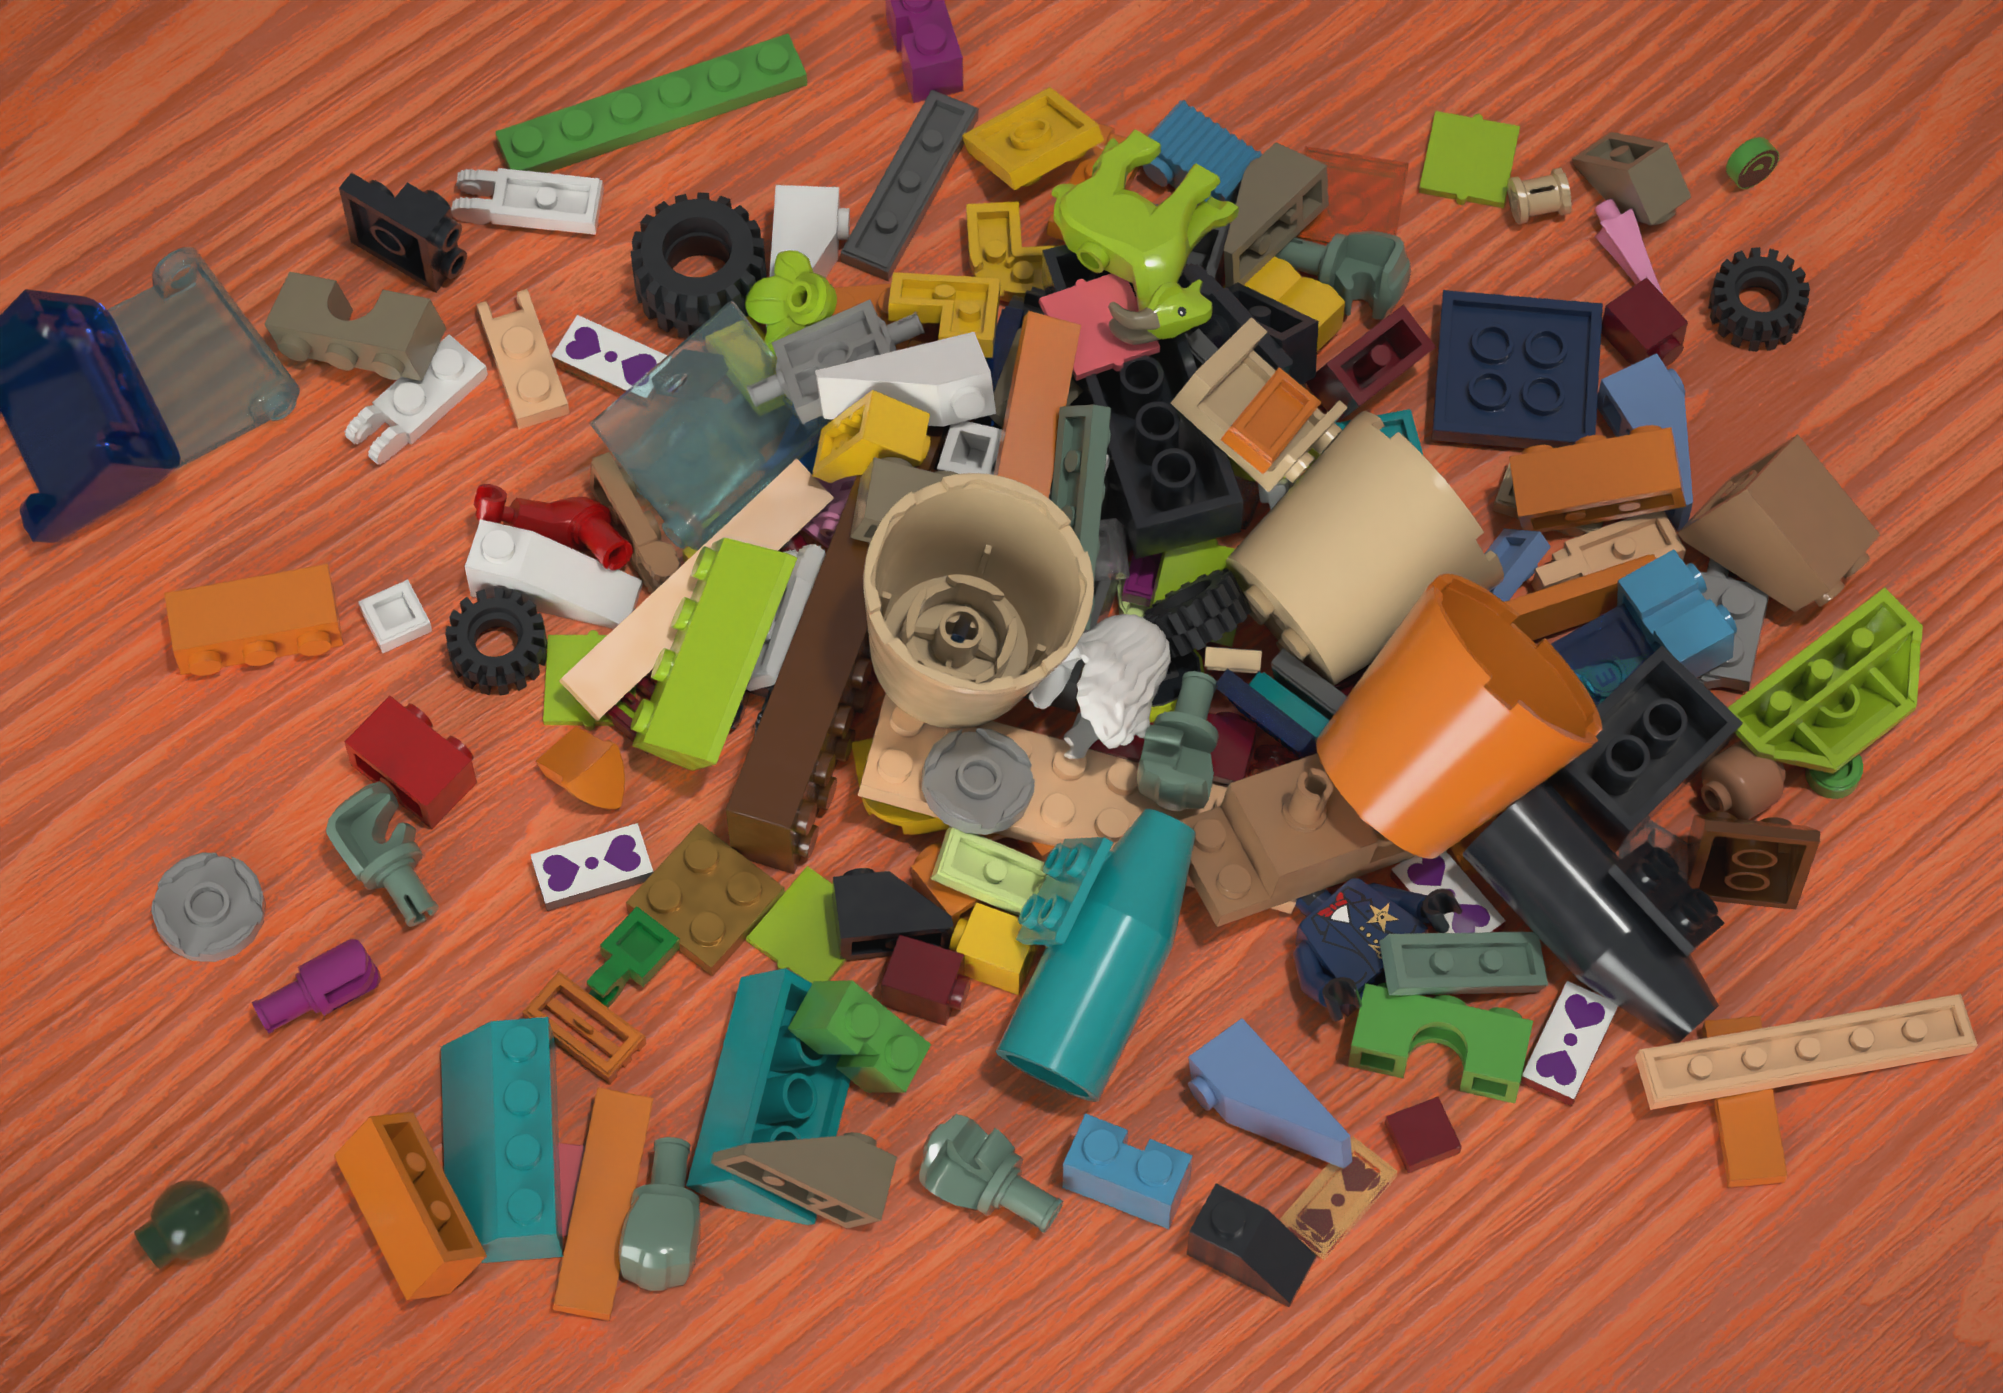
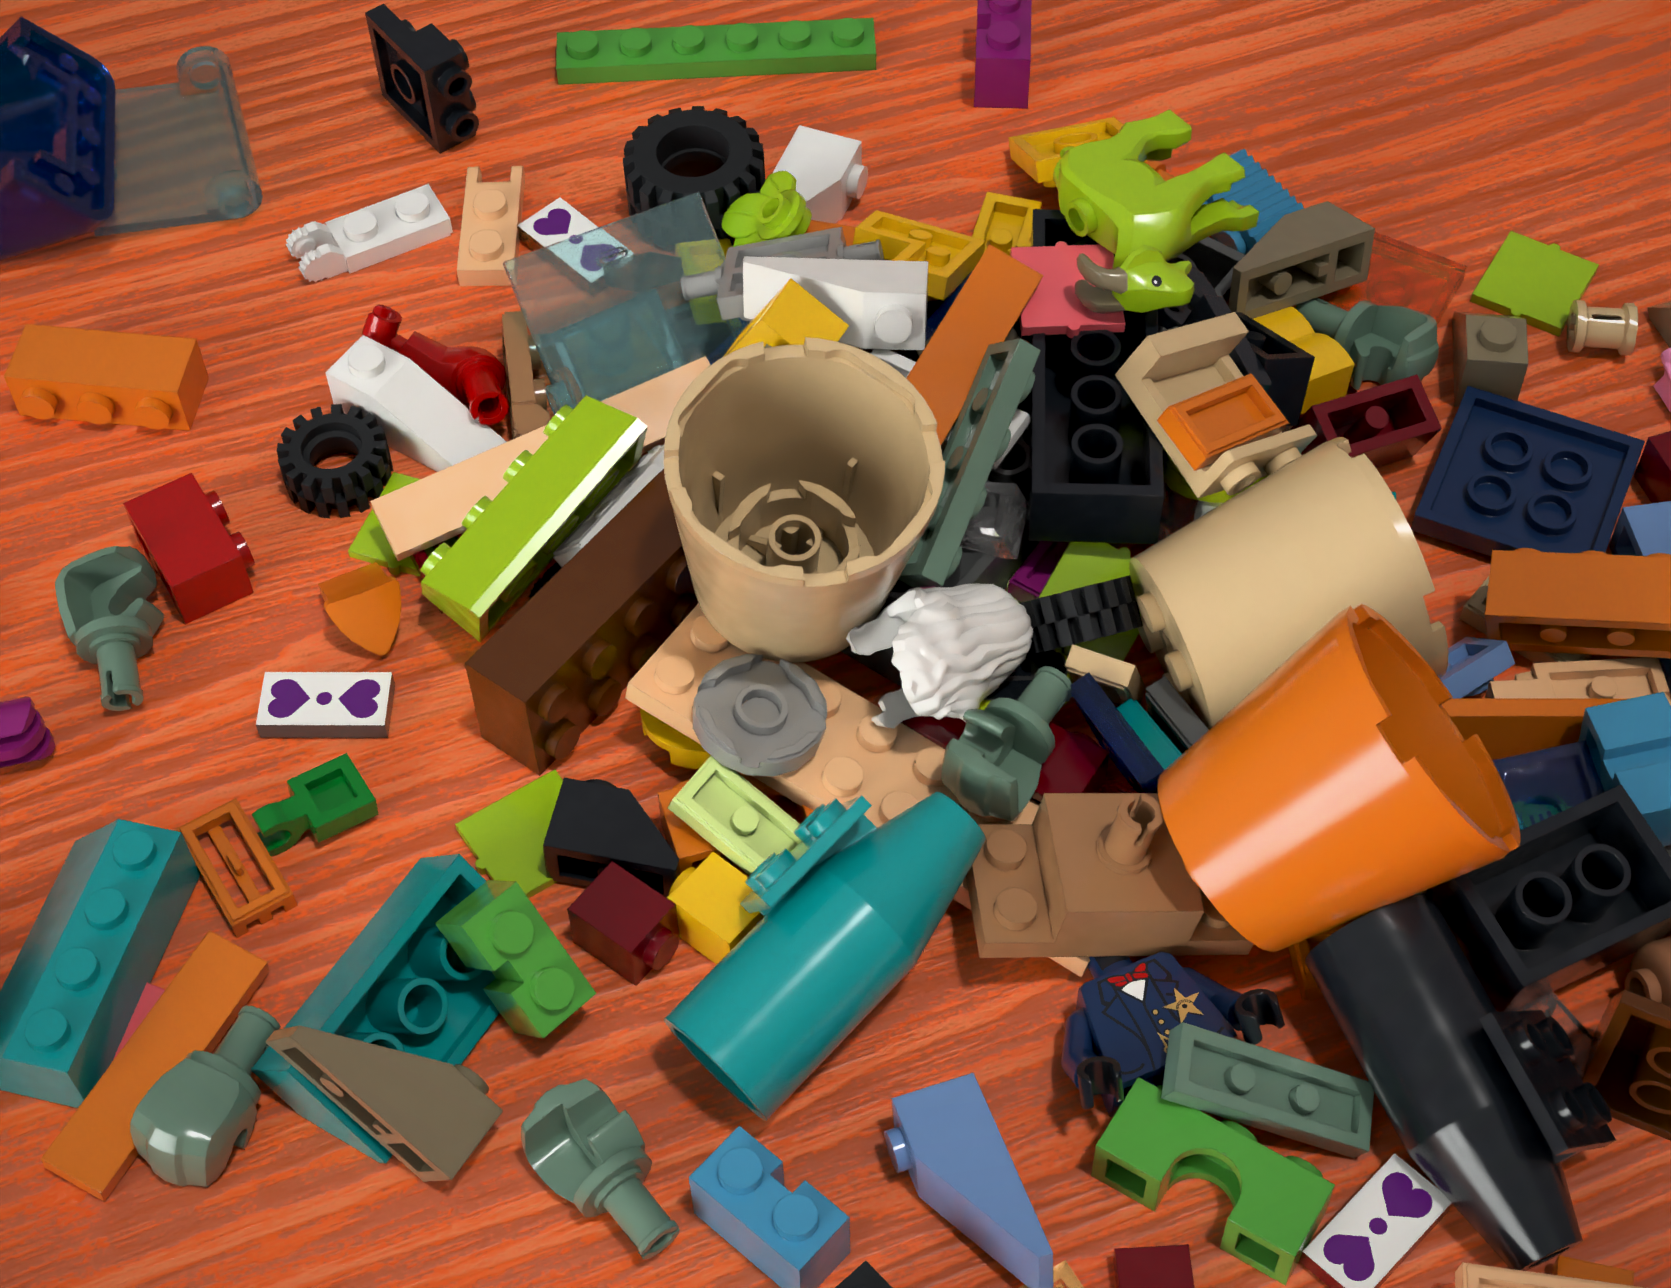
camera: 20 degrees right, 10 degrees down
dark tan arch [264,272,446,381] -> none
white tile [358,580,432,653] -> none
white hinge [451,168,604,235] -> none
pearl gold plate [626,823,785,976] -> none
dark grey tile [841,90,979,281] -> none
tile [1390,851,1506,933] -> none
none -> dark tan slope [1452,311,1529,407]

